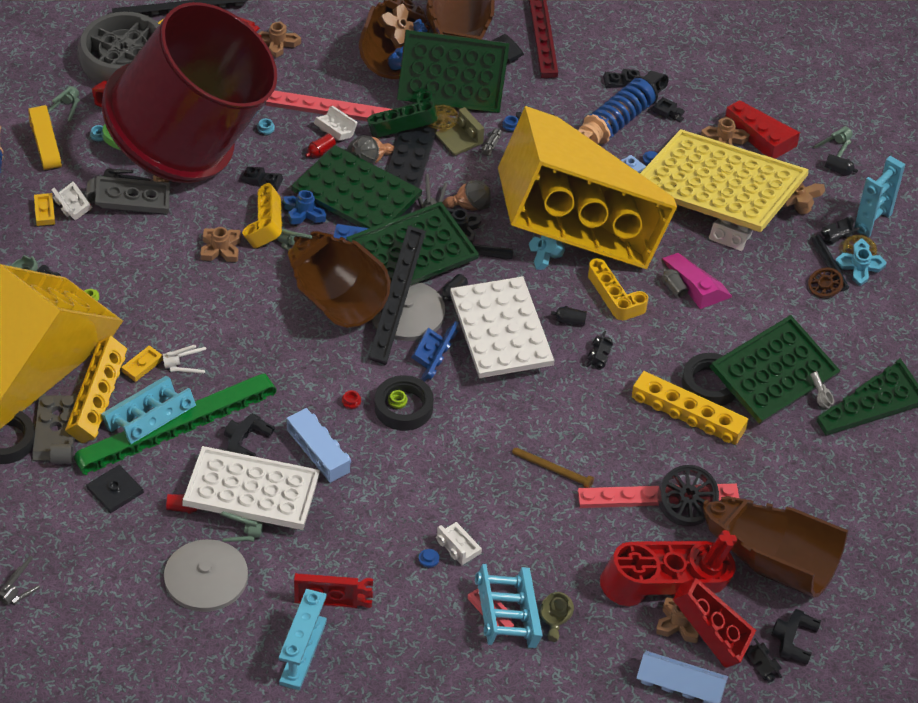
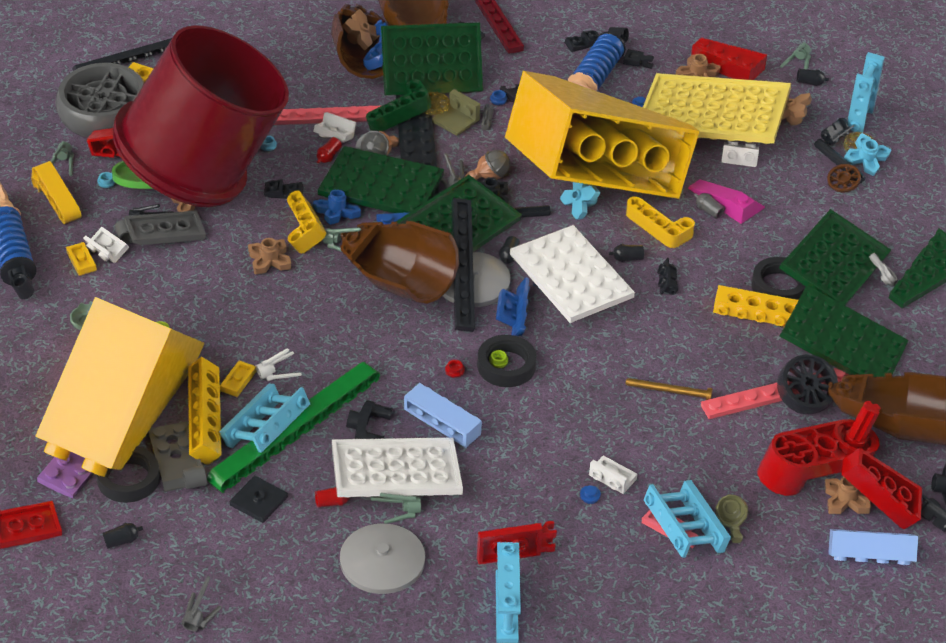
camera: 15 degrees left, 5 degrees down
none -> dark green plate [779,285,909,377]

